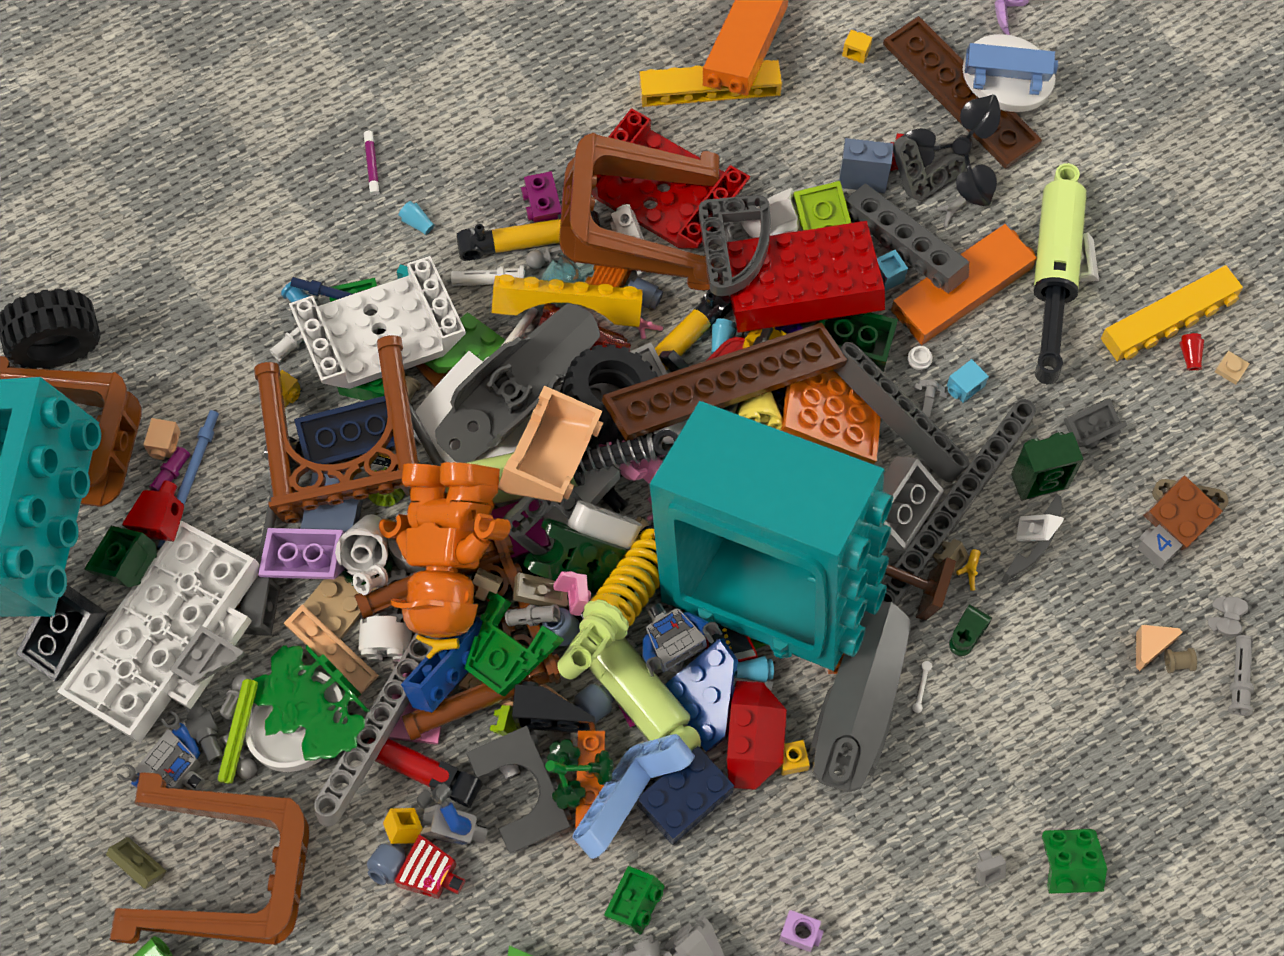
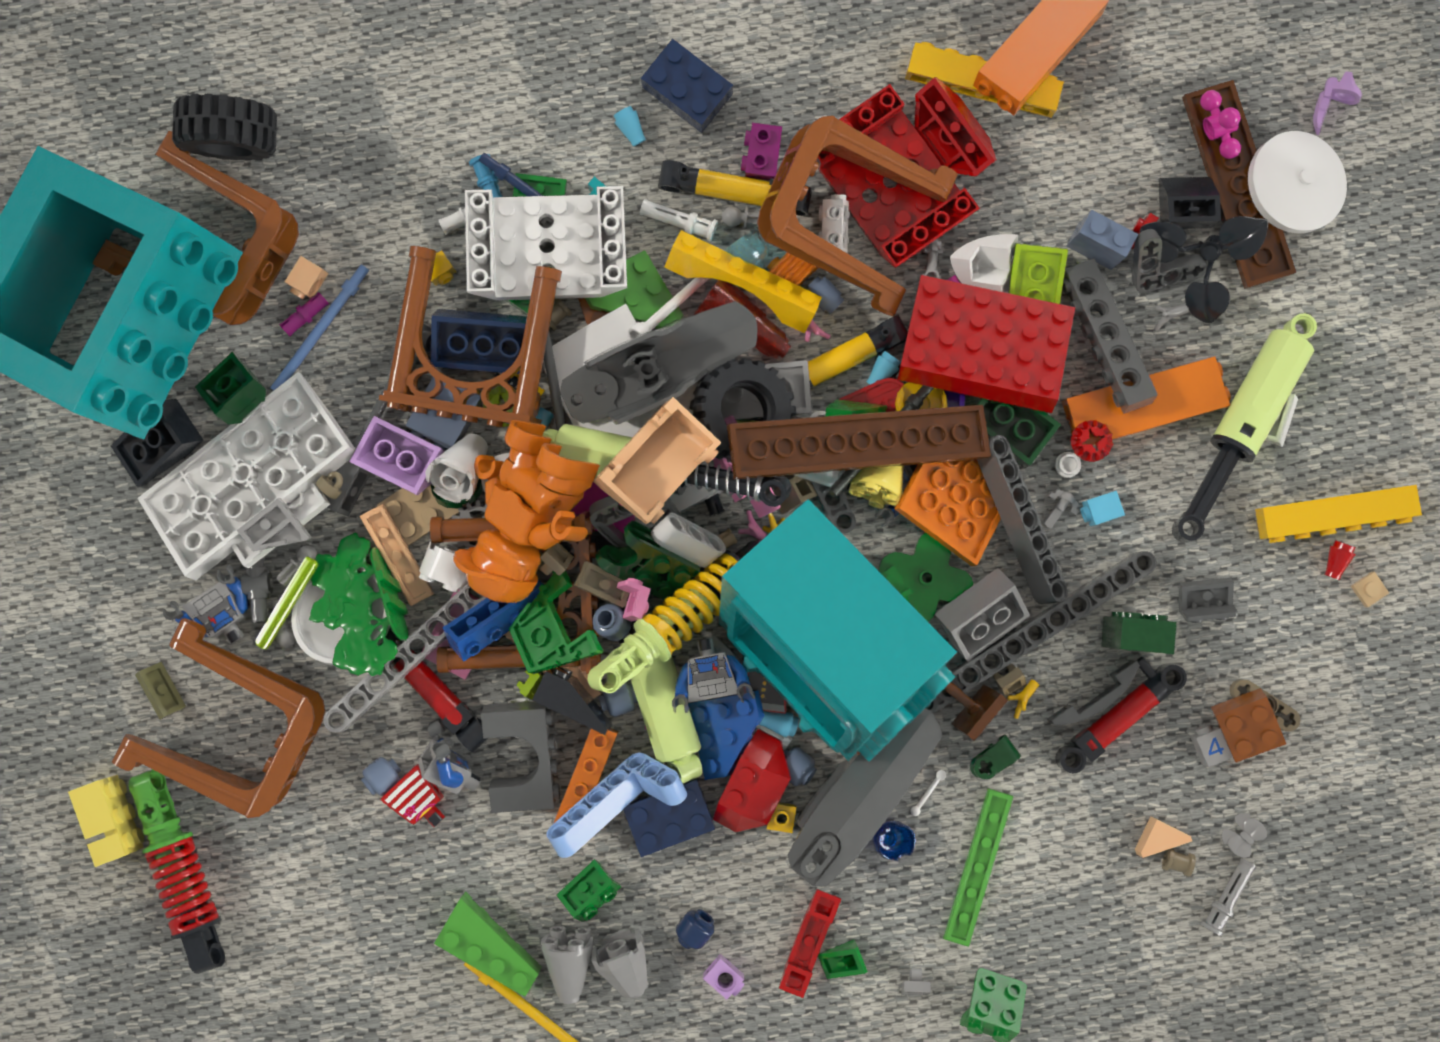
camera: 20 degrees right, 20 degrees up
red torso [122,480,184,542] -> none
white bush [353,564,388,595] -> none
magenta bar [364,131,380,195] -> none
yellow plate [383,808,423,844] -> none
yellow bar [416,634,460,659] -> none
light grey pin [505,605,560,626] -> none
dark green plant [545,739,613,809] -> none
black tile [659,350,689,372] -> none
dark grey beam [699,195,771,296] -> none
yellow plate [842,30,872,64] -> none
medium azure brick [877,250,908,291] -> none
medium blue brick [964,43,1058,95] -> none
white slope [1016,514,1064,542] -> none
none -> dark tan tile [316,471,343,499]
none -> dark blue brick [641,38,733,133]
none -> dark blue head [676,909,714,949]
none -> red slope [778,889,841,998]
none -> sand blue head [784,747,817,786]
none -> green slope [818,939,868,979]
none -> clear blue hair [873,821,916,861]
none -> red wedge [915,77,997,177]
none -> bright green tile [943,788,1014,947]
none -> piece [1055,657,1187,774]
none -> red gear [1071,420,1114,462]
none -> black slope [1158,177,1221,229]
none -> dark pink piece [1200,90,1241,159]

